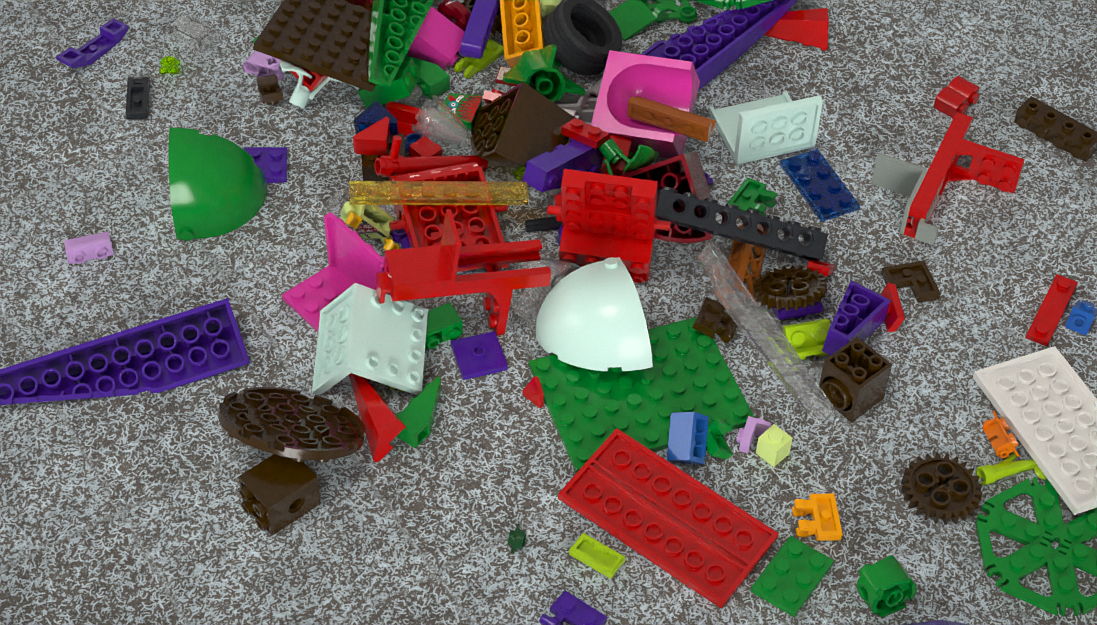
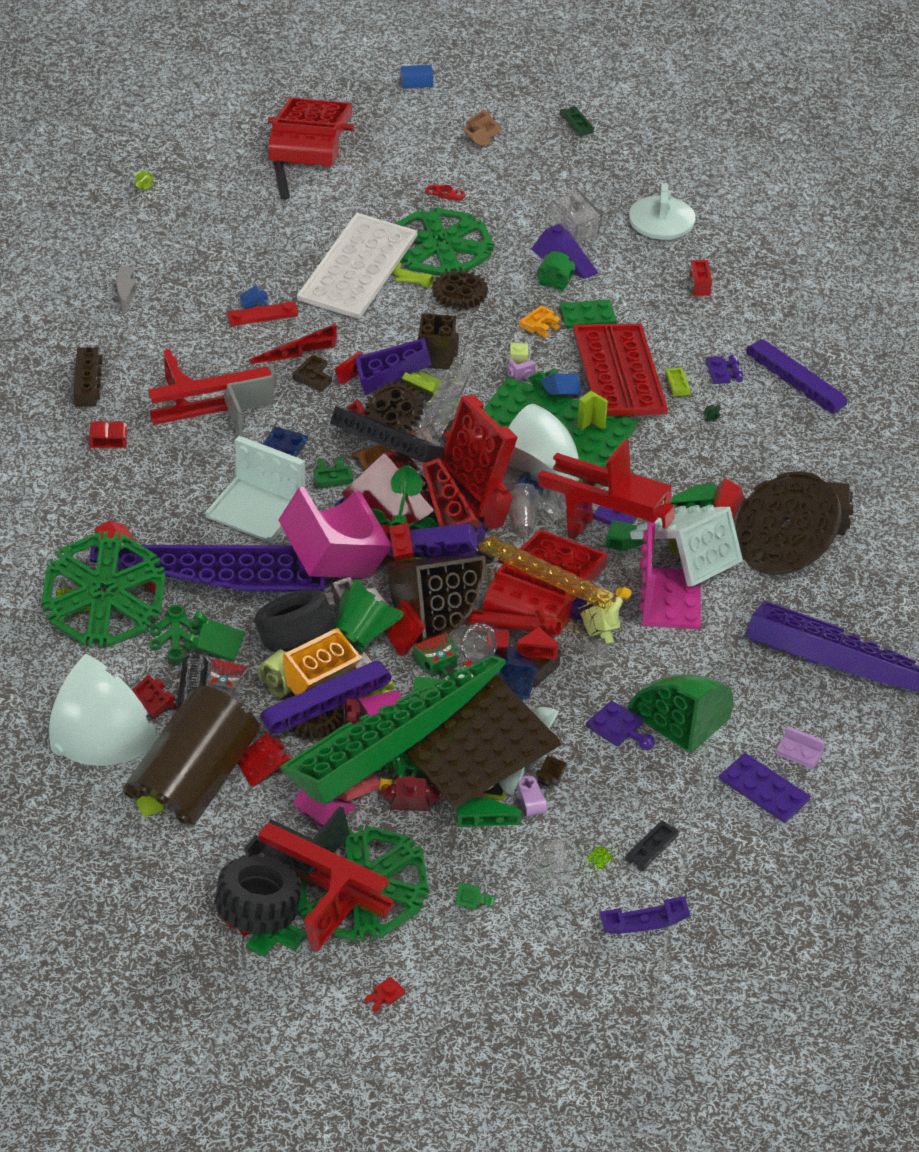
camera: 135 degrees left, 5 degrees down
dark orange fence [627,96,717,142] -> none
orange hinge [982,411,1019,458] -> none
none -> red wedge [249,323,337,364]
none -> lime panel [577,391,608,430]
none -> dark purple plate [719,753,811,823]

